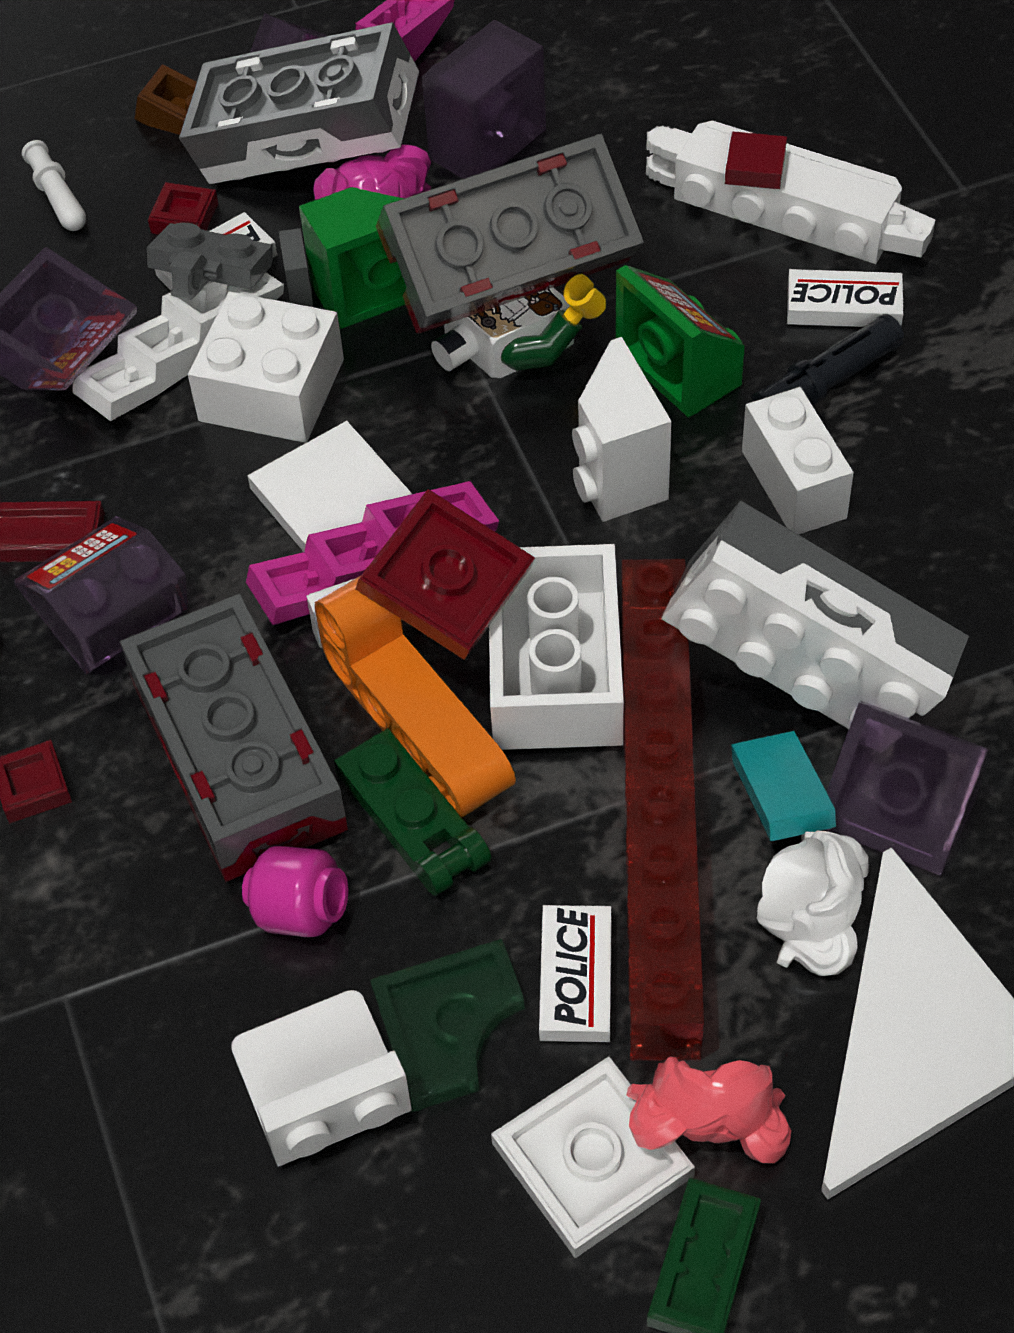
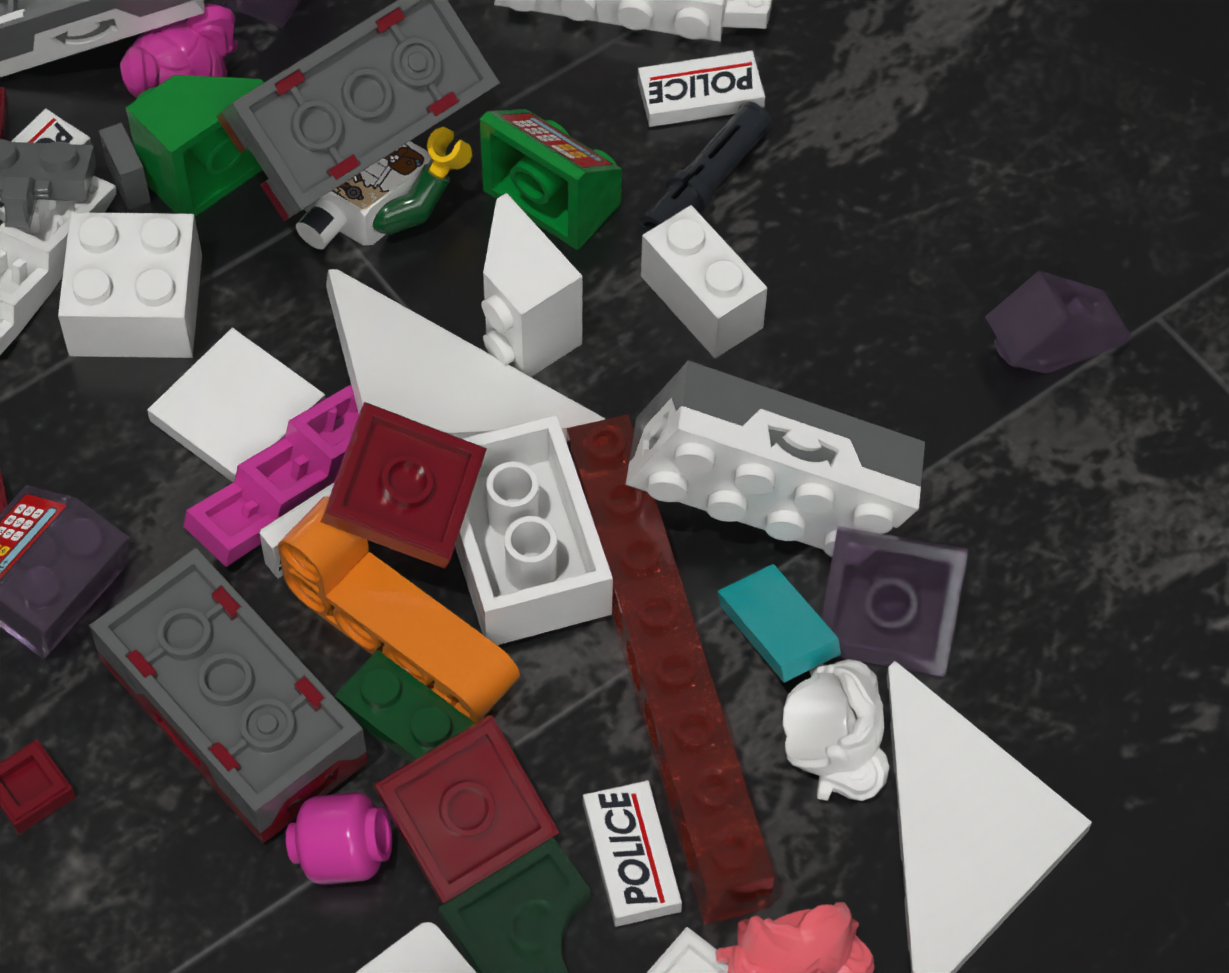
camera: 20 degrees left, 5 degrees up
none -> white tile [326,269,608,443]
none -> dark red tile [372,715,559,903]

